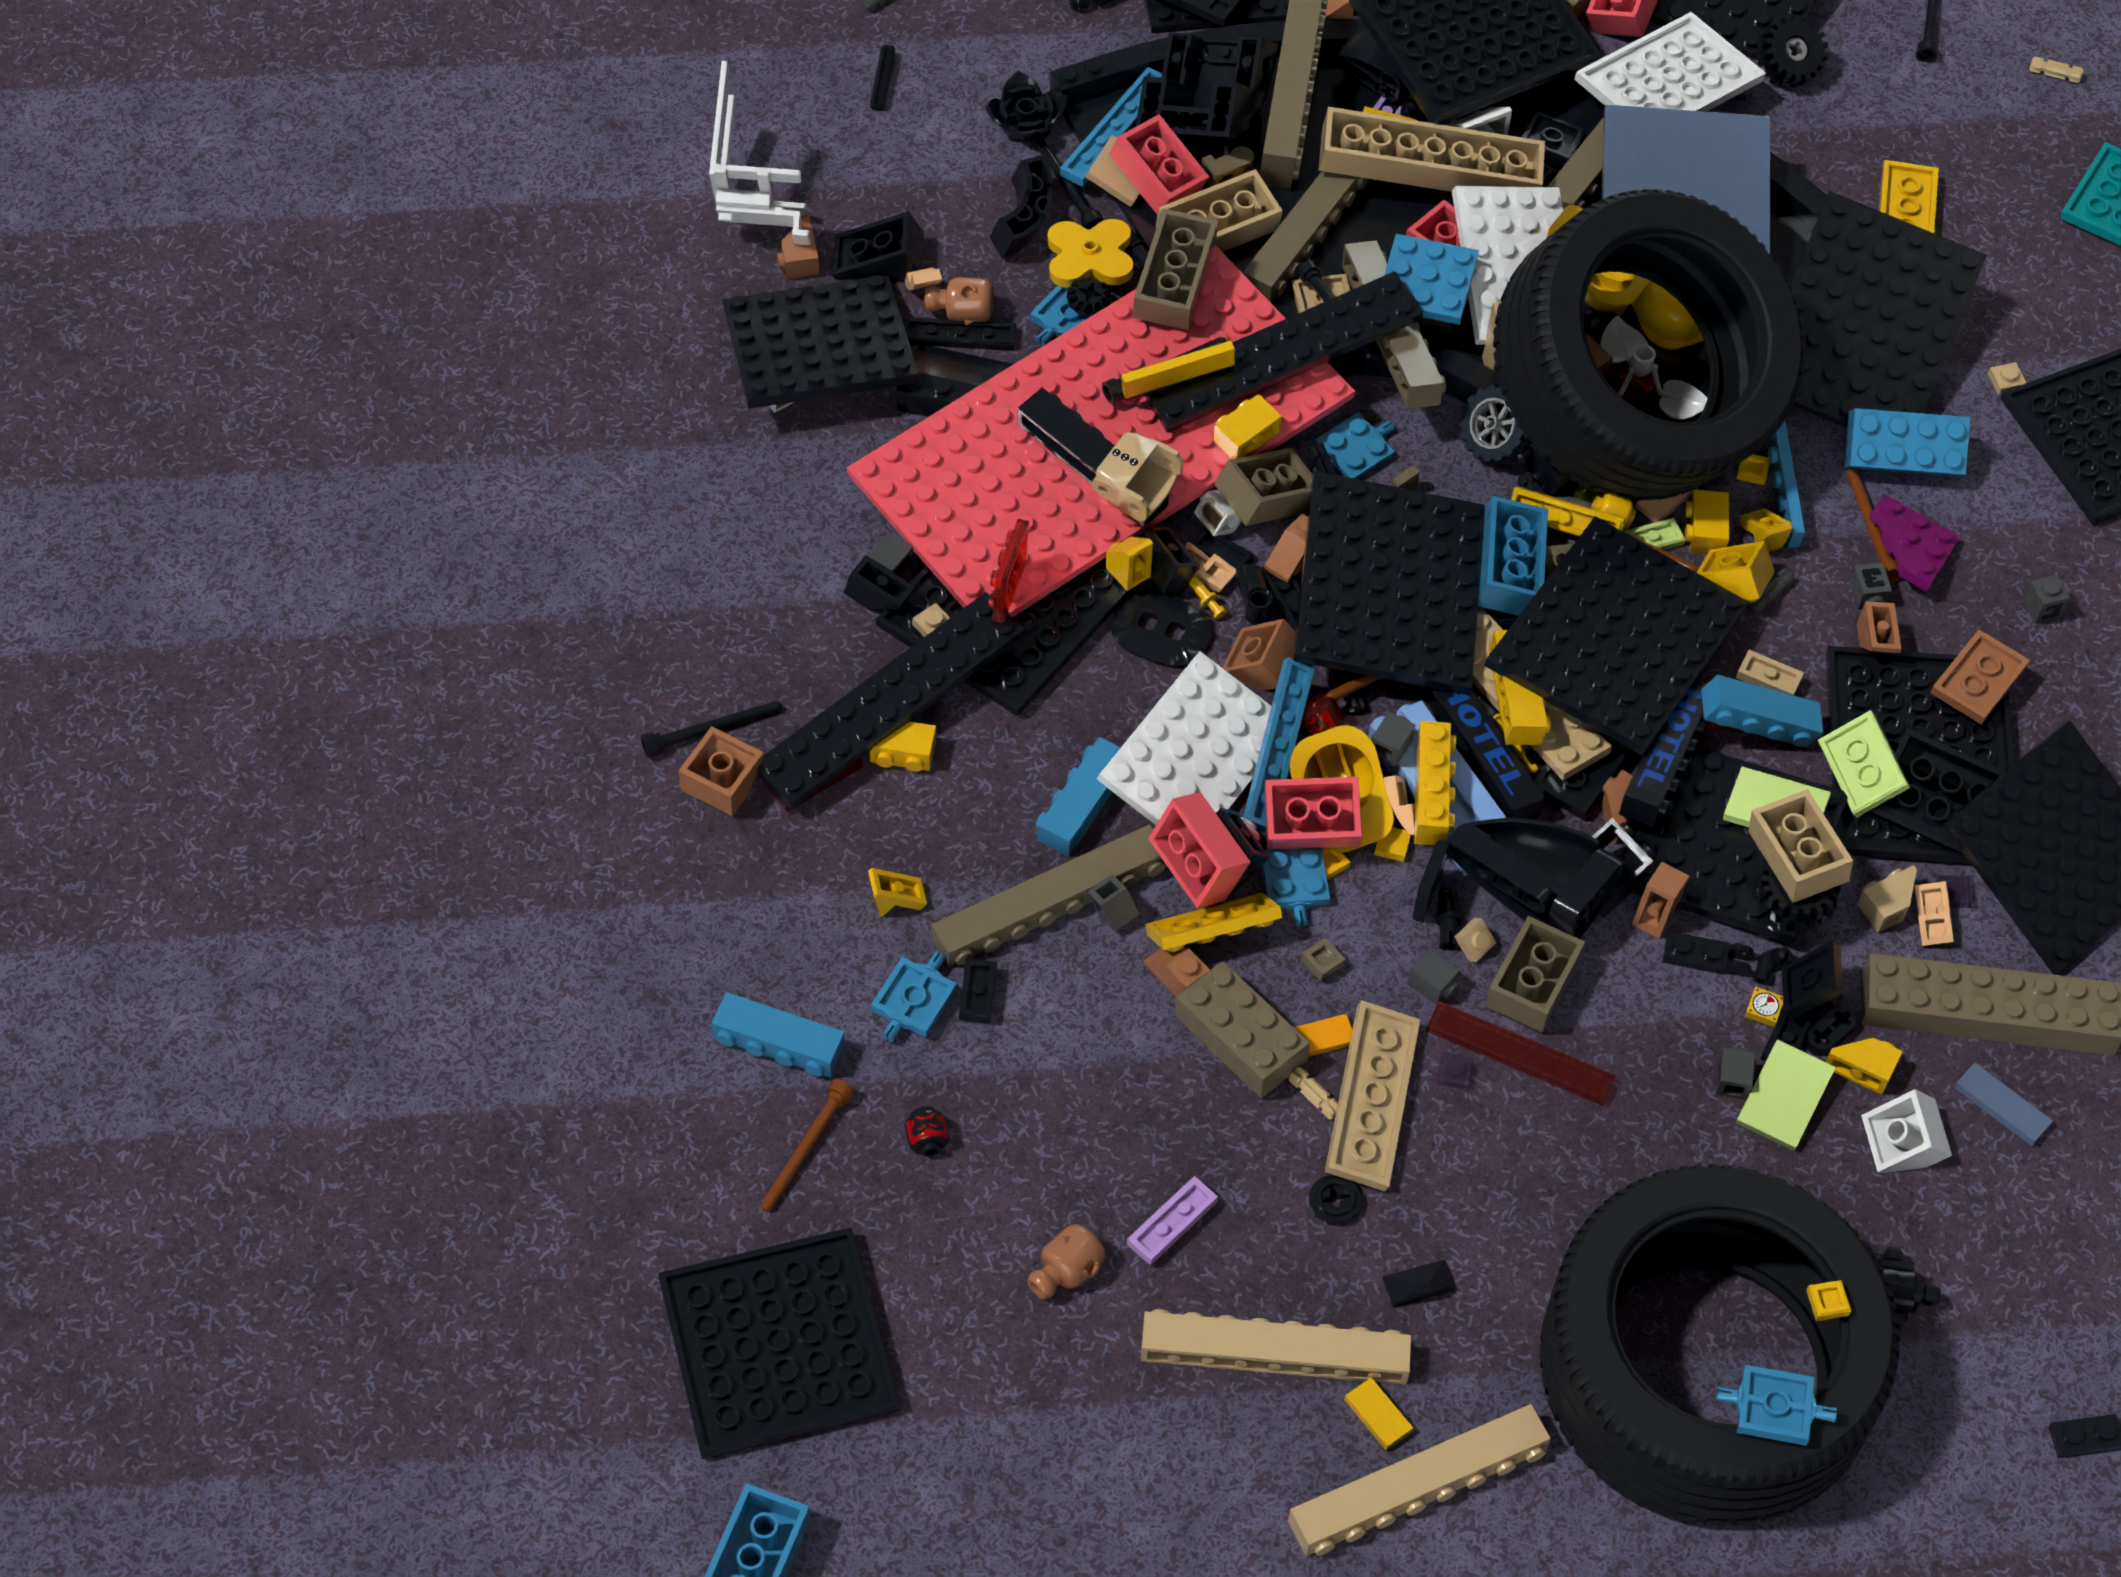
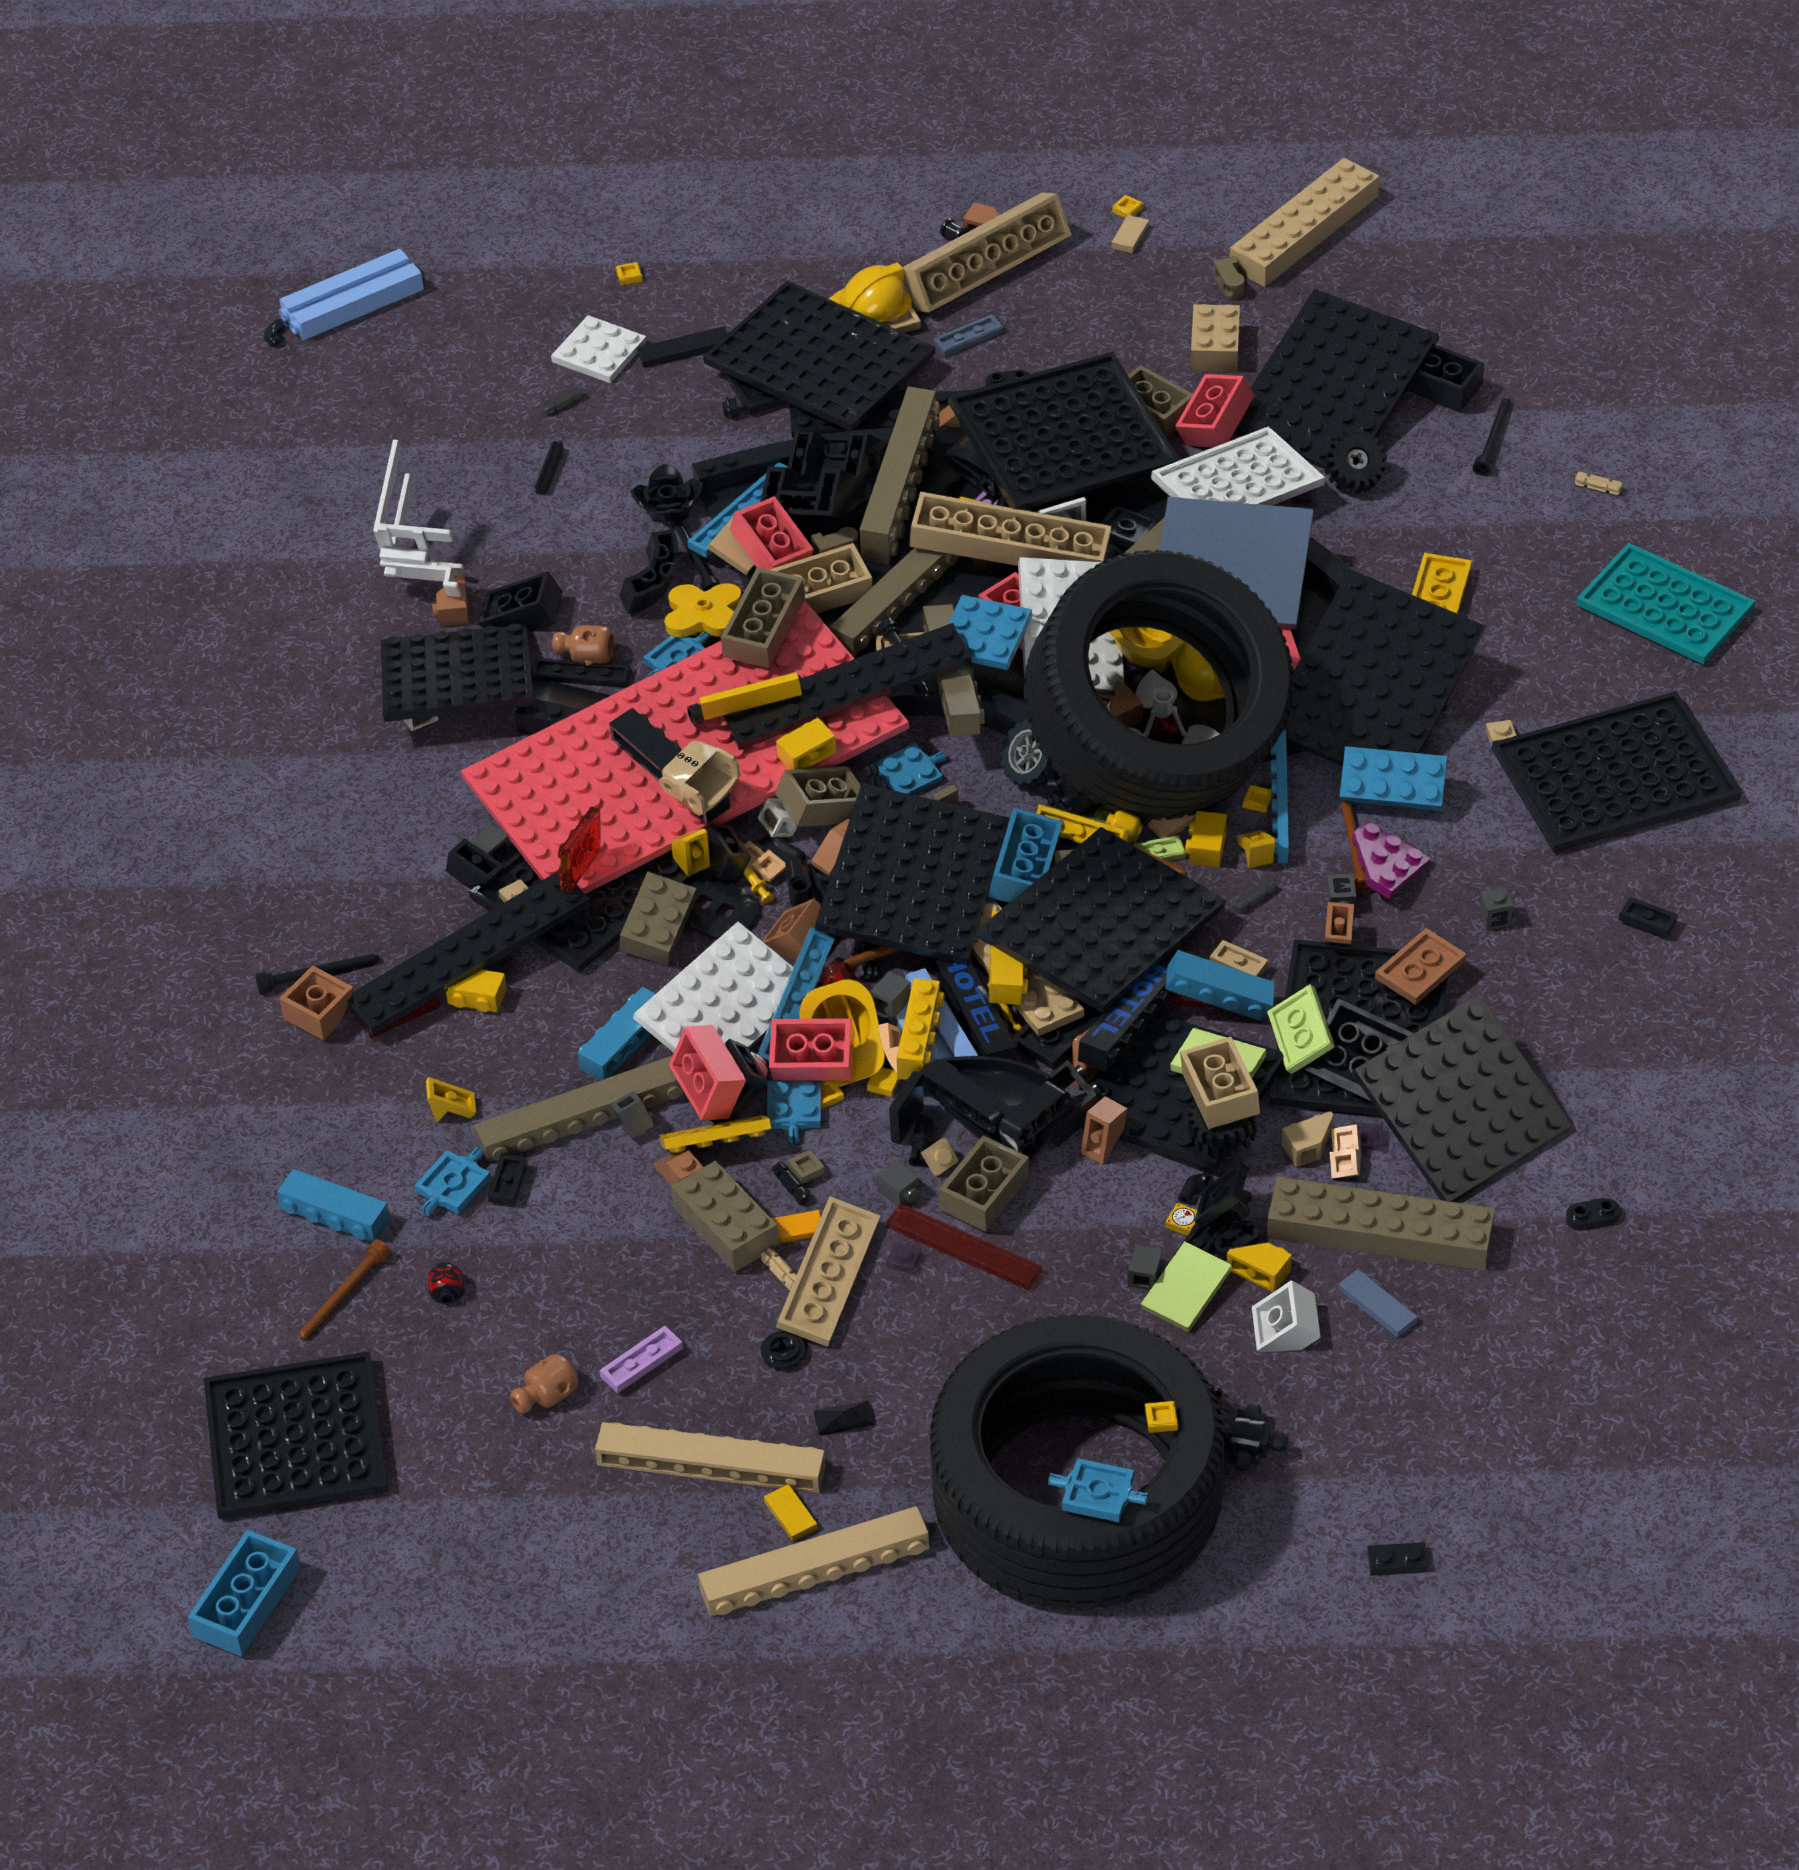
camera: 10 degrees right, 10 degrees down
light nougat slope [905,267,942,290] -> none
black gear [1066,276,1111,316] -> none
black hinge [1662,931,1754,977] -> none
yellow slope [1696,541,1775,603] -> none
none -> dark tan brick [619,872,696,966]
none -> black axle [772,1161,811,1205]

